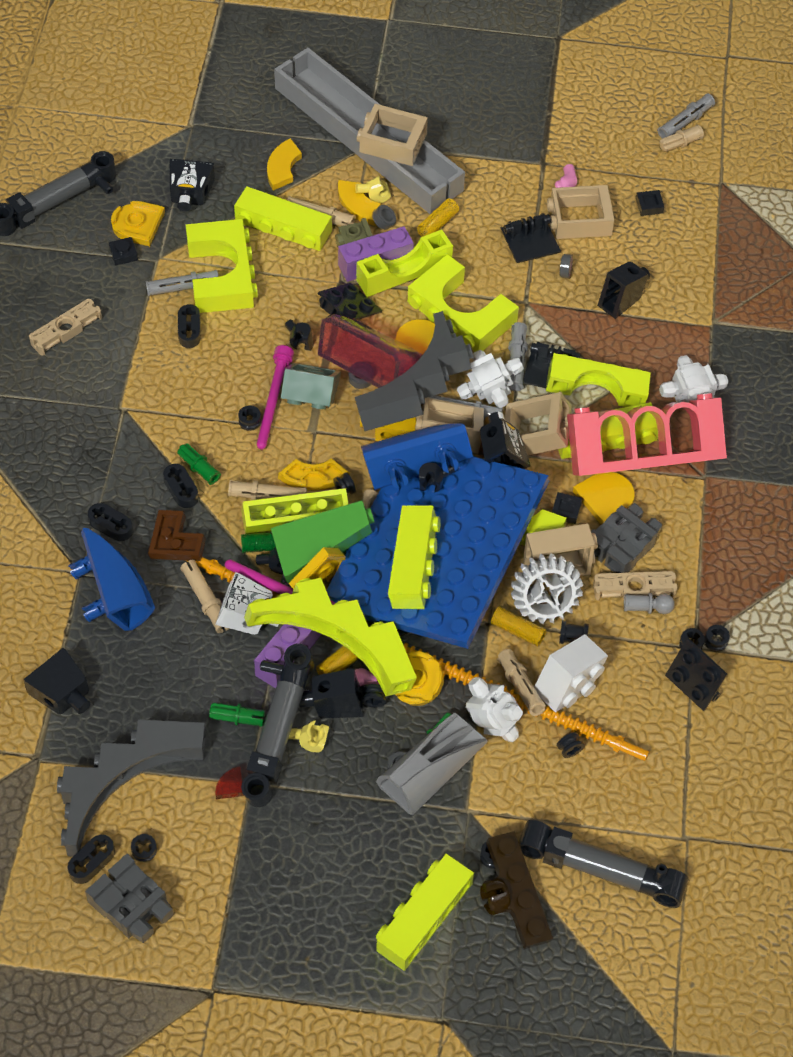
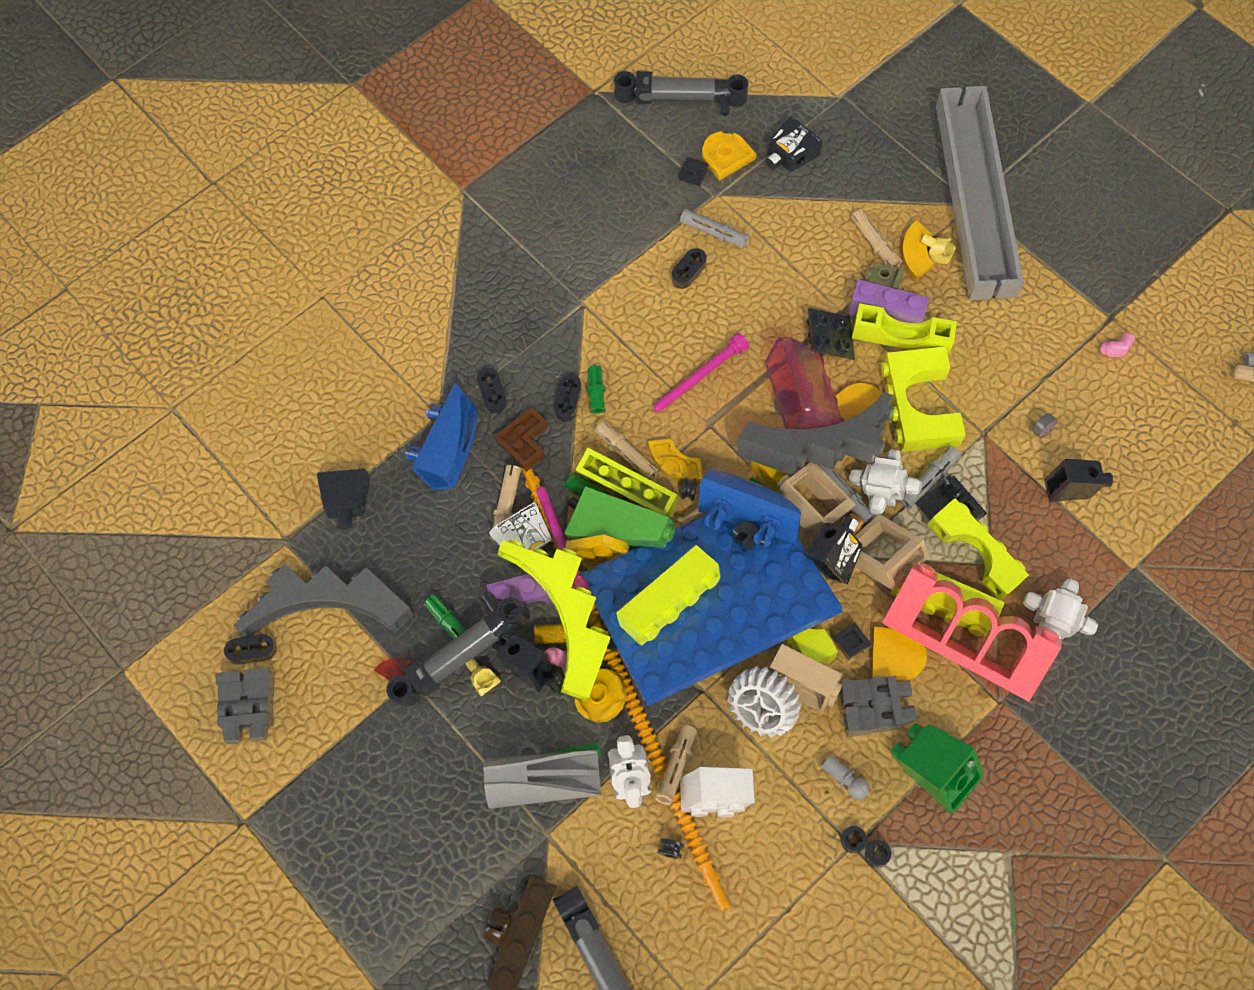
camera: 45 degrees right, 10 degrees up
tan piece [29,299,102,355] -> none
black bush [131,834,157,862] -> none
neon yellow arch [186,219,258,313] -> none
neon yellow brick [234,186,332,251] -> none
black bush [238,405,261,431] -> none
yellow tile [267,138,302,190] -> none
sand green slope [281,363,341,409] -> none
black piece [285,320,314,351] -> none
tan window [357,104,428,166] -> none
dark grey tile [372,205,396,230] -> none
neon yellow brick [376,854,474,971] -> none
yellow piece [417,198,459,237] -> none
yellow piece [491,606,546,647] -> none
black hinge [500,213,561,263] -> none
tan window [547,185,614,239] -> none
black bush [559,620,589,644] -> none
tan piece [593,571,677,601] -> none
black plate [635,190,665,216] -> none
black hinge [665,638,728,711] -> none
none -> green hips [891,723,983,813]

